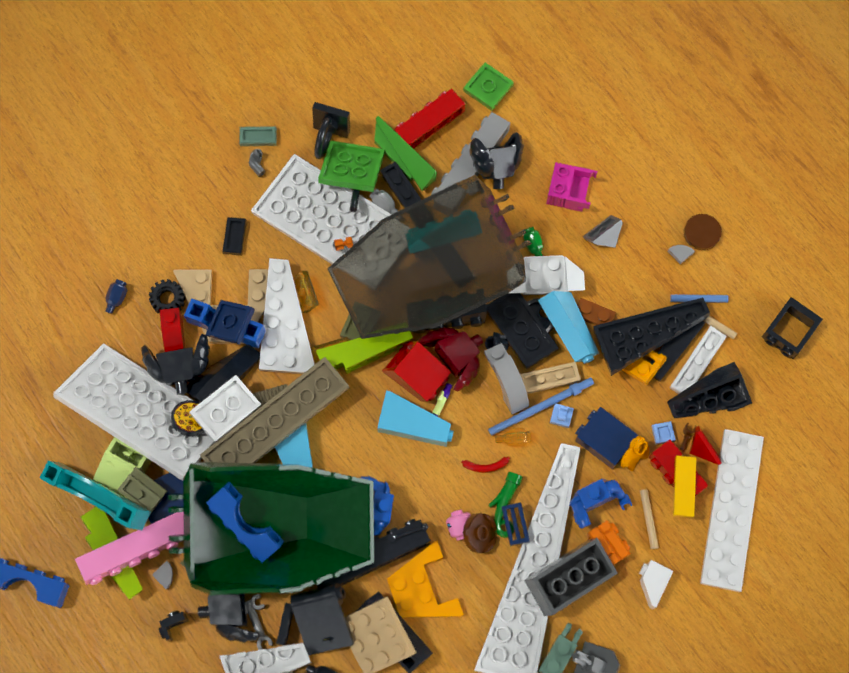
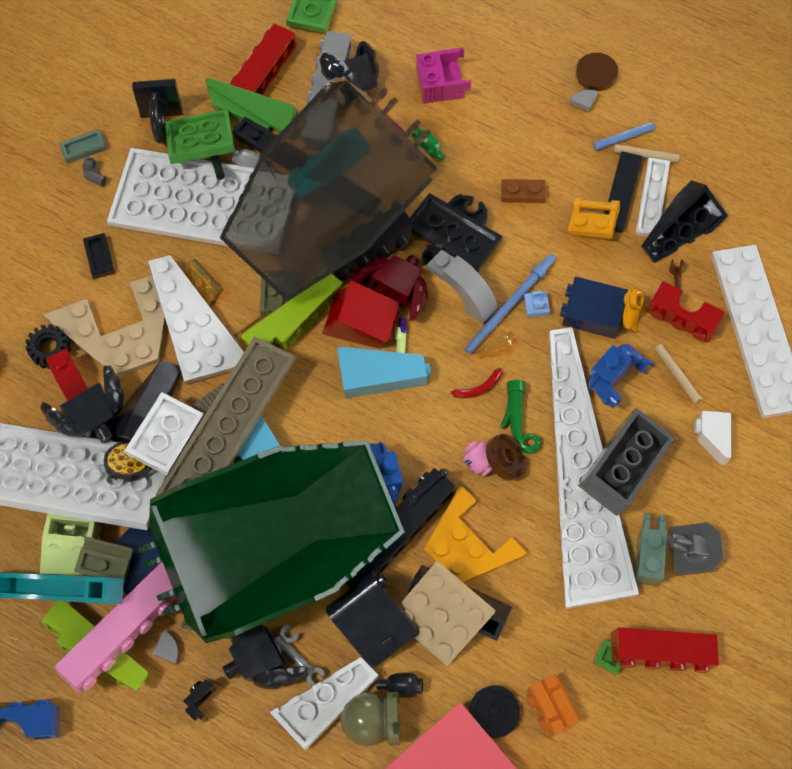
camera: 20 degrees left, 5 degrees down
blue arch [184,298,266,348] -> none
dark blue tile [206,300,255,345] -> none
blue arch [206,482,284,562] -> none
black tile [276,603,293,646] -> none
orange piece [334,237,353,251] -> none
dark blue tile [501,502,530,546] -> none
white piece [507,255,585,295] -> none
tan plate [520,362,581,394] -> none
medium azure slope [538,291,599,364] -> none
slope [583,215,623,248] -> none
orange brick [586,520,630,566] -> none
black wing [593,297,710,376] -> none
light blue tile [651,421,676,445] -> none
yellow tile [673,456,696,518] -> none
red slope [689,426,722,465] -> none
black window [762,297,823,359] -> none

